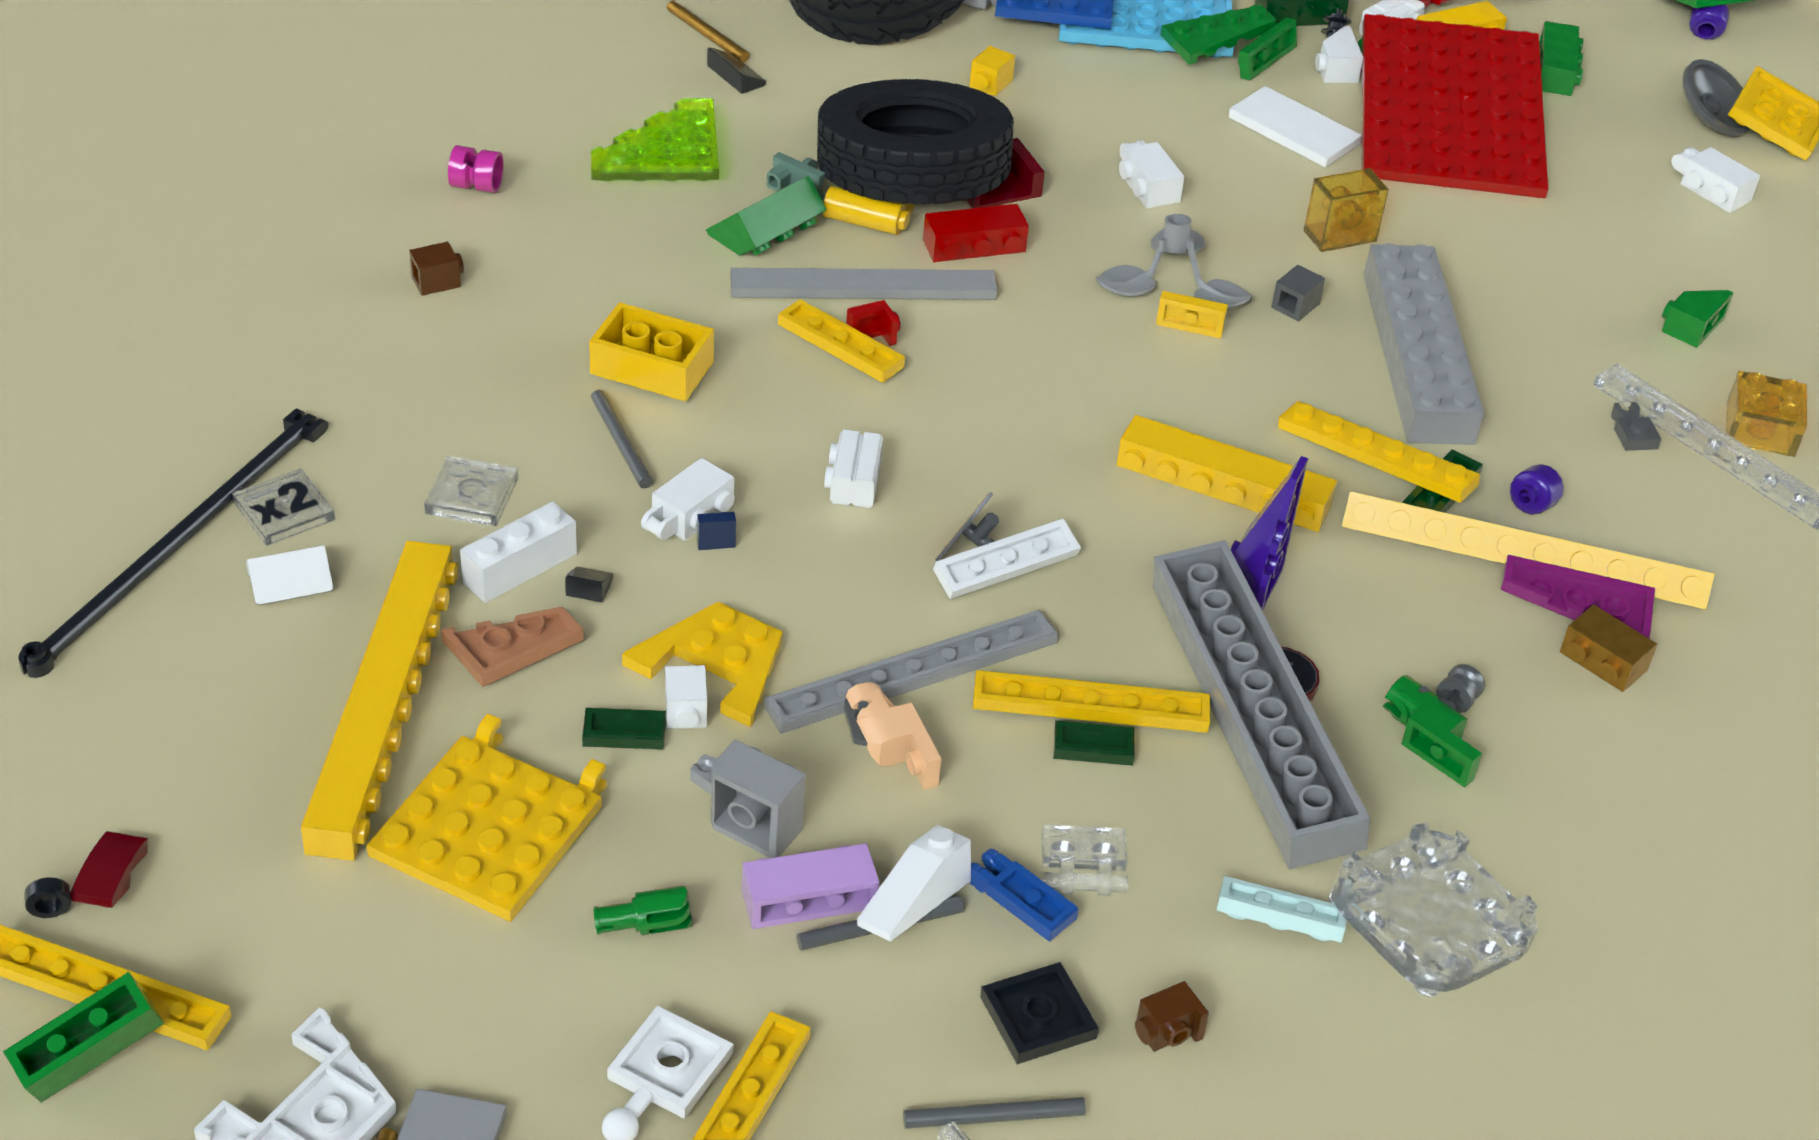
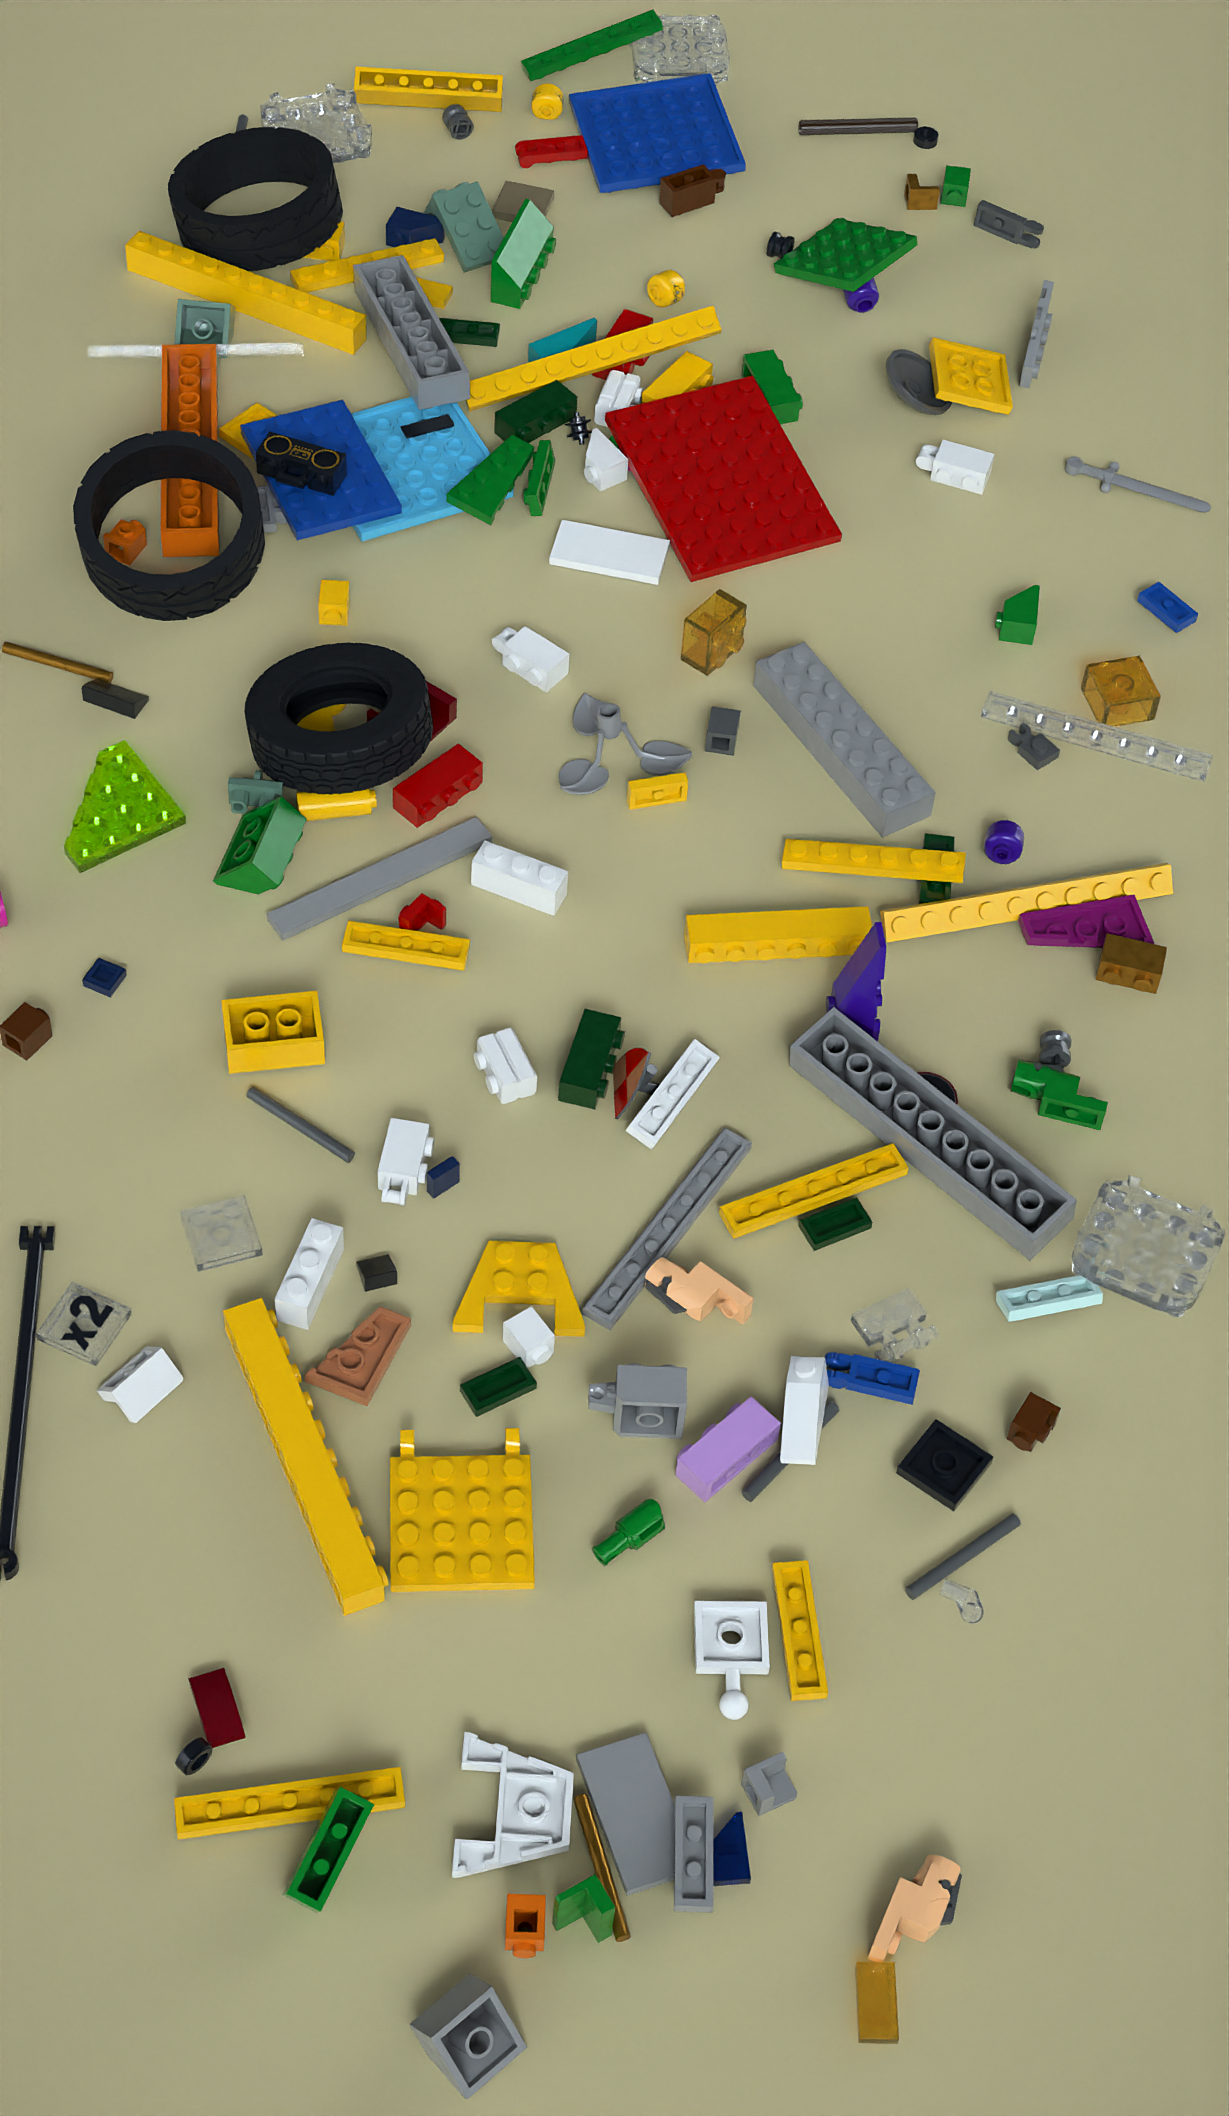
camera: 30 degrees left, 10 degrees up
none -> dark blue tile [82,958,127,998]
none -> white brick [471,840,568,916]
none -> dark green brick [558,1009,625,1110]

